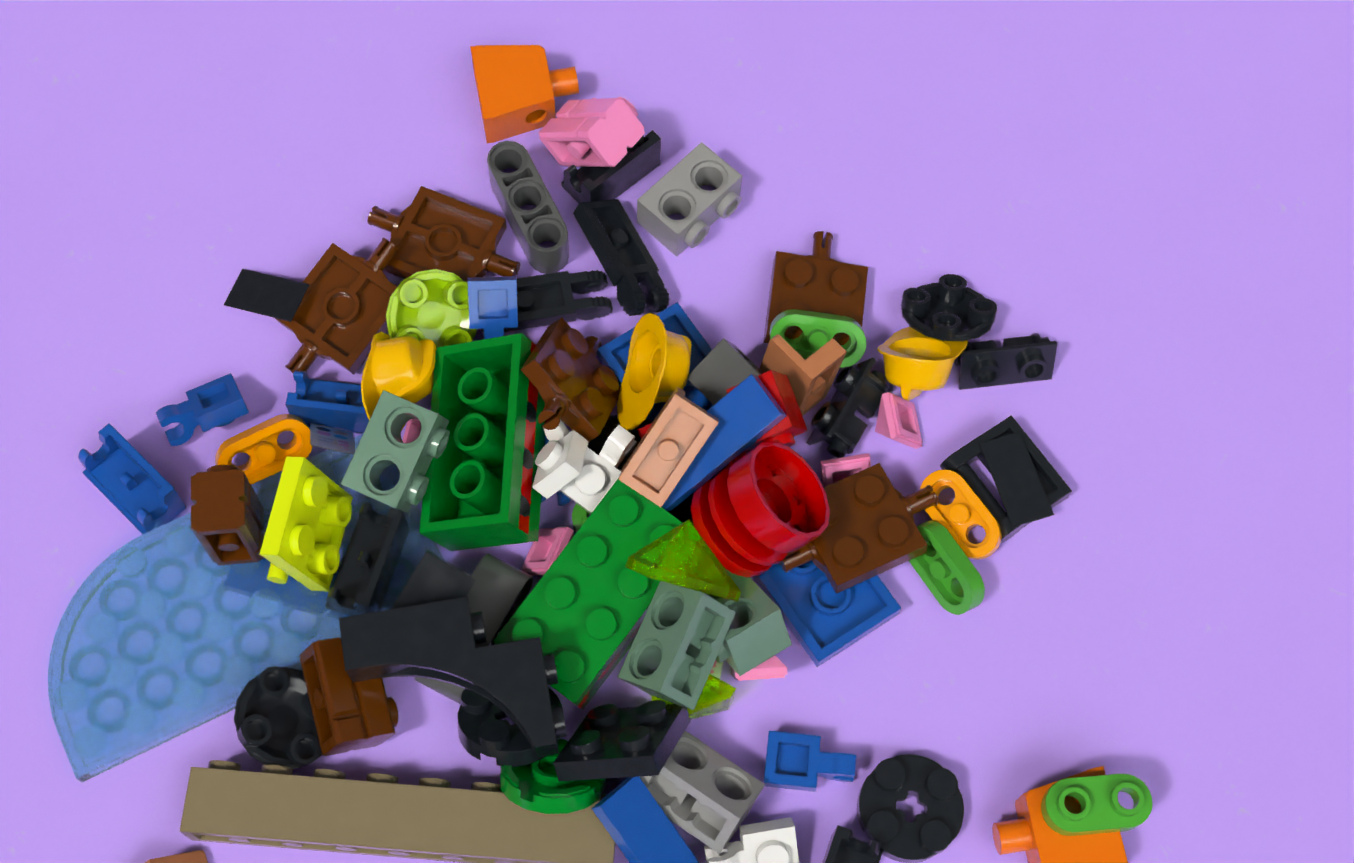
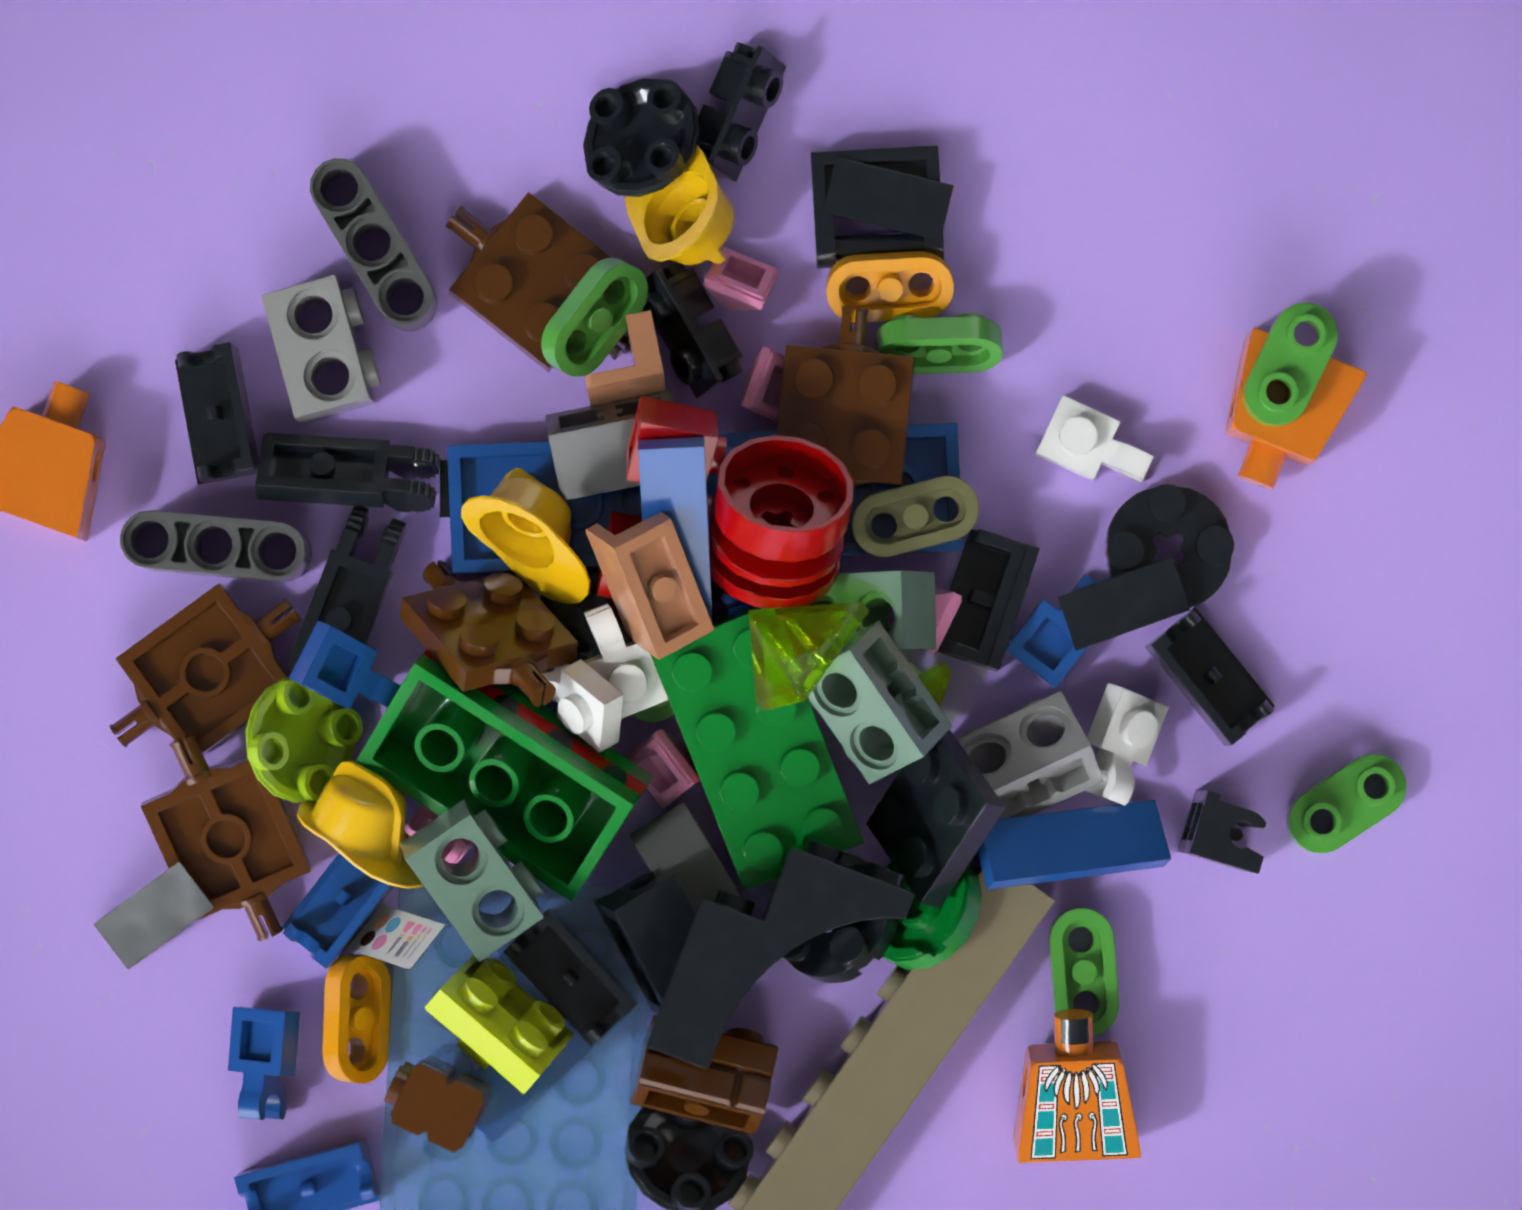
camera: 55 degrees left, 20 degrees up
bright pink brick [539,97,645,167] -> none
none -> dark grey beam [310,158,438,331]
none -> olive plate [852,476,979,558]
none -> black hinge [937,529,1040,672]
none -> white plate [1036,395,1154,483]
none -> black sticker [1058,556,1190,651]

